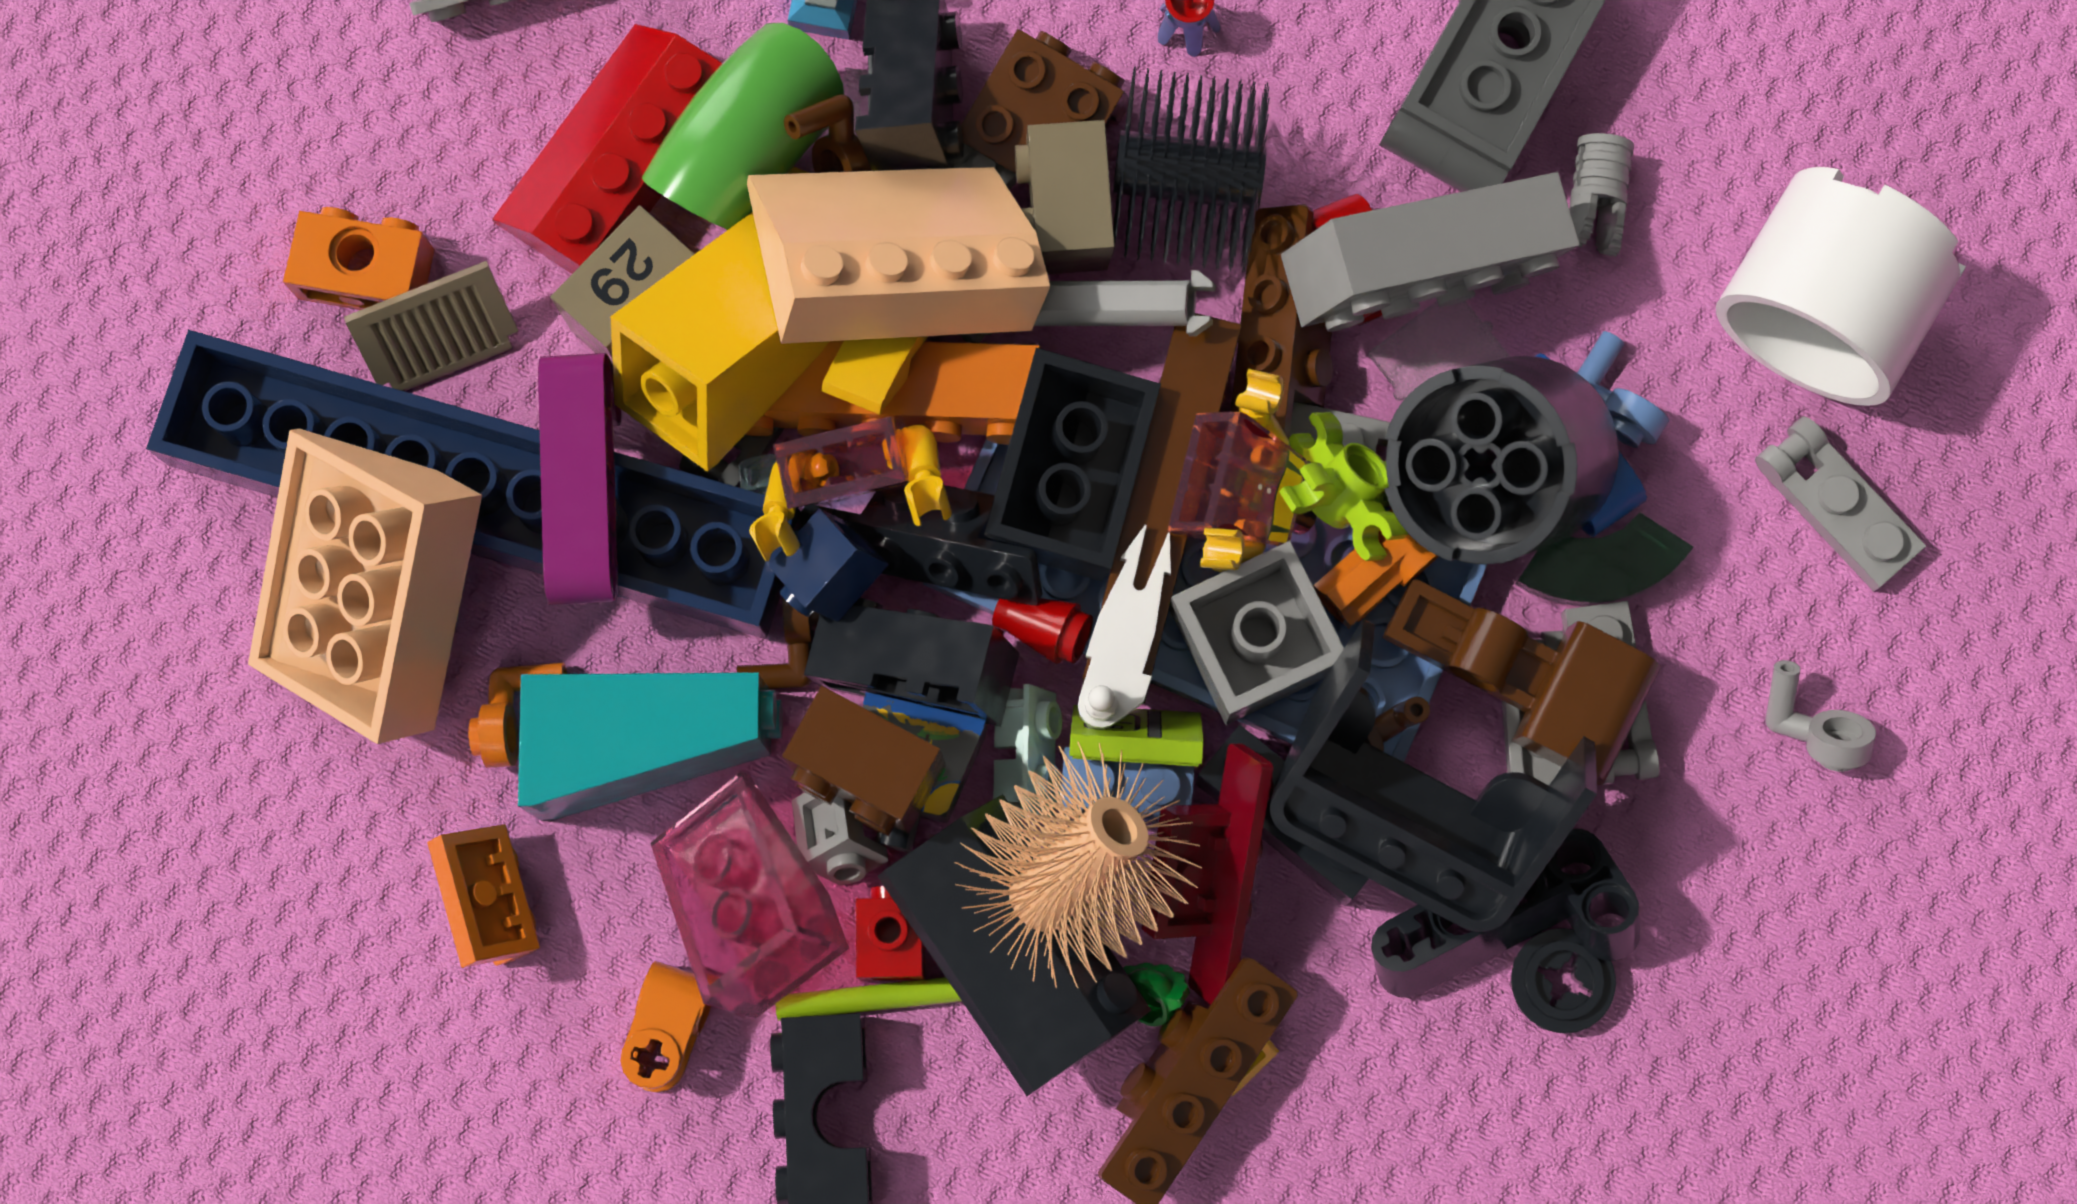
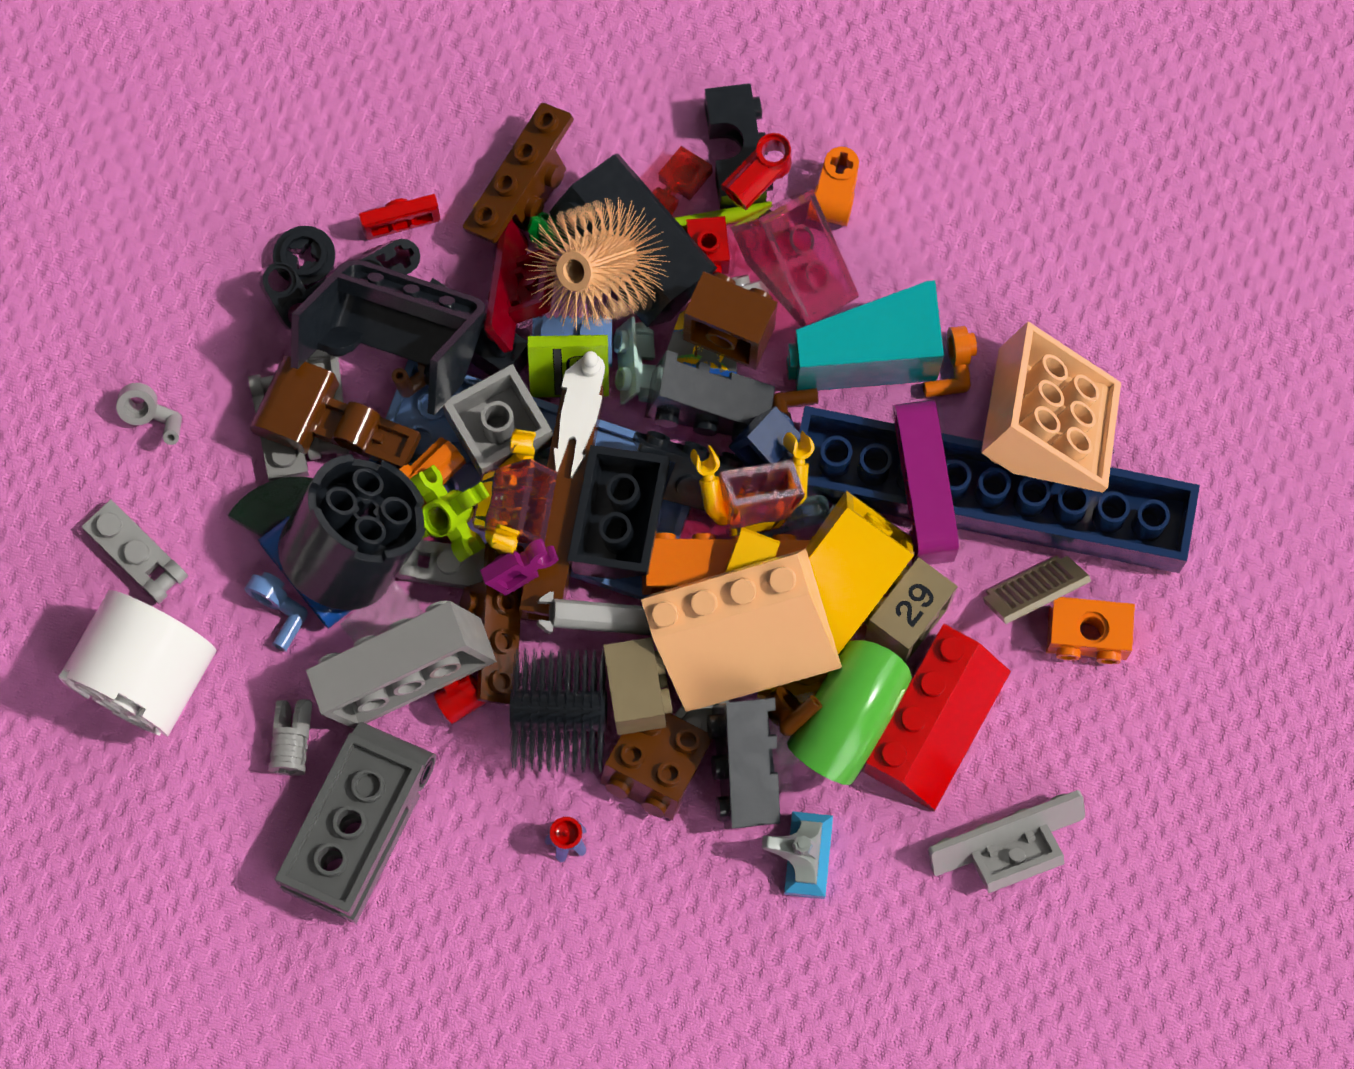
camera: 170 degrees right, 5 degrees down
orange bracket [427,824,540,968] -> none
red cone [992,598,1093,664] -> none
none -> red plate [359,194,441,240]
none -> magenta plate [480,538,559,595]
none -> clear red plate [652,146,713,215]
none -> red piece [721,133,792,210]

